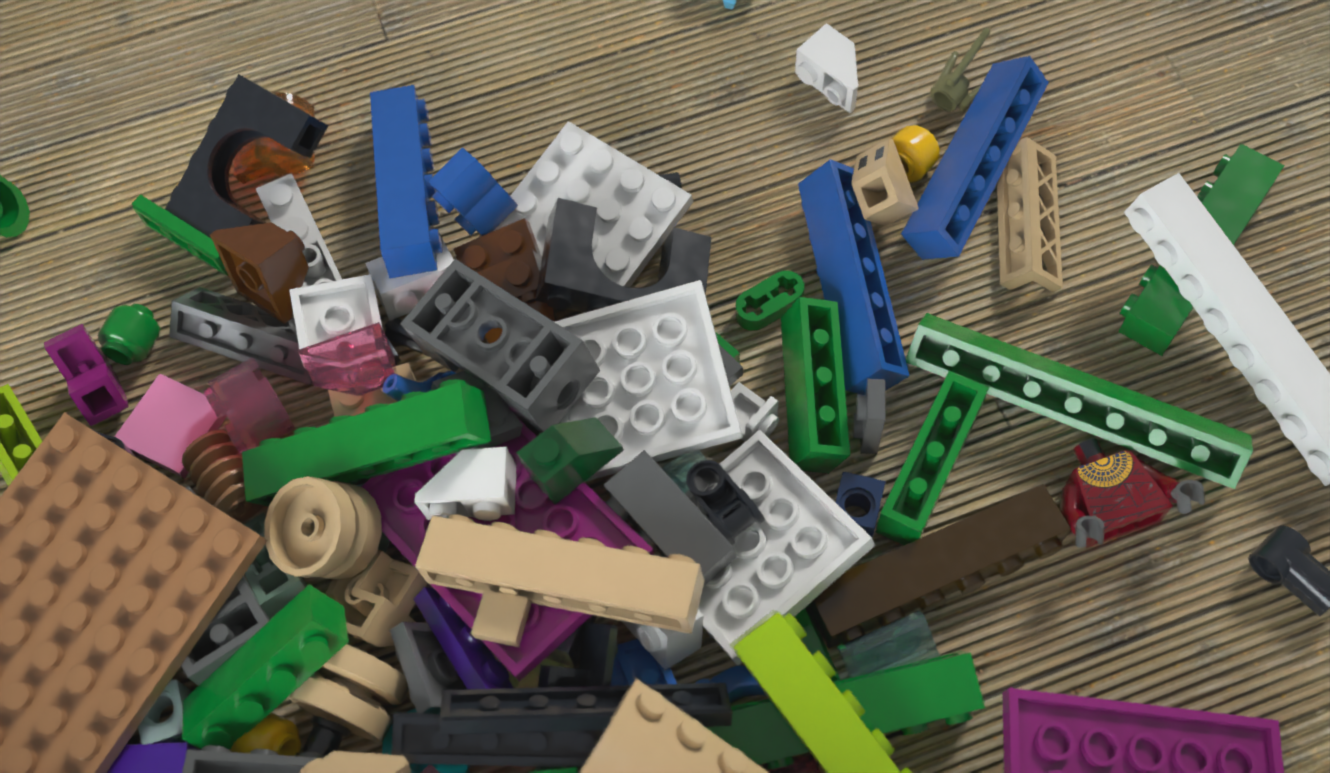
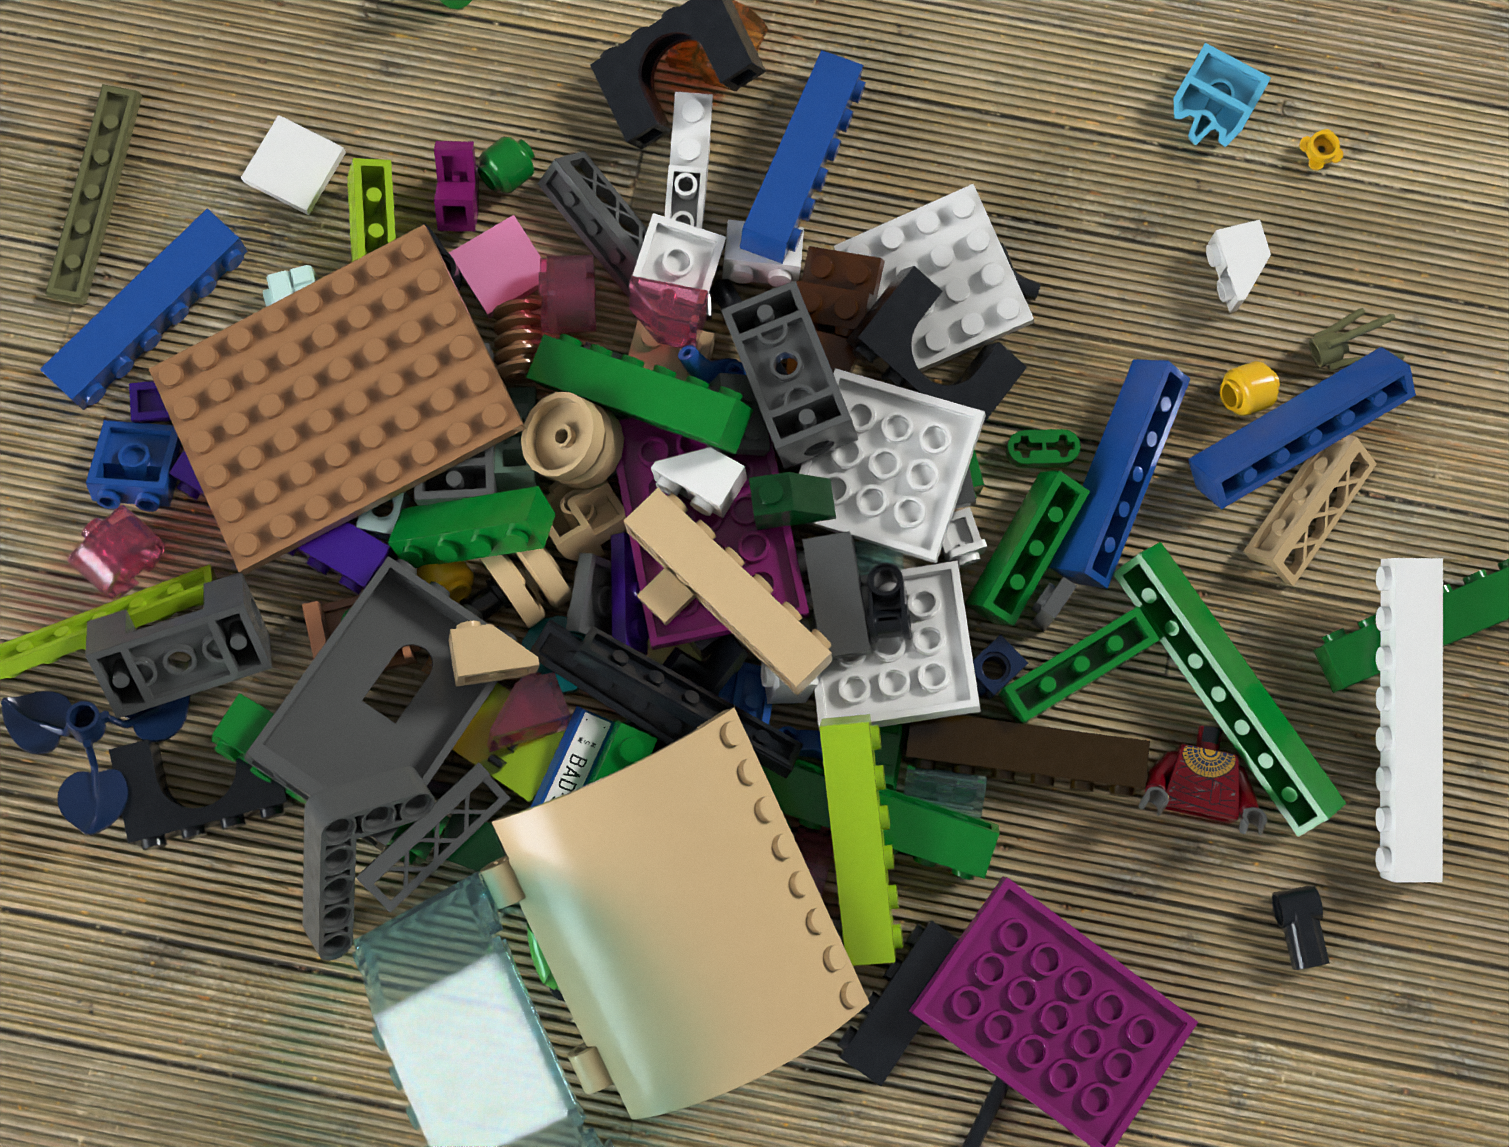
camera: 25 degrees right, 15 degrees up
green tile [132,194,229,276] -> none
reddish brown slope [210,222,309,324] -> none
blue brick [428,147,518,236] -> none
tan slope [851,138,919,226] -> none

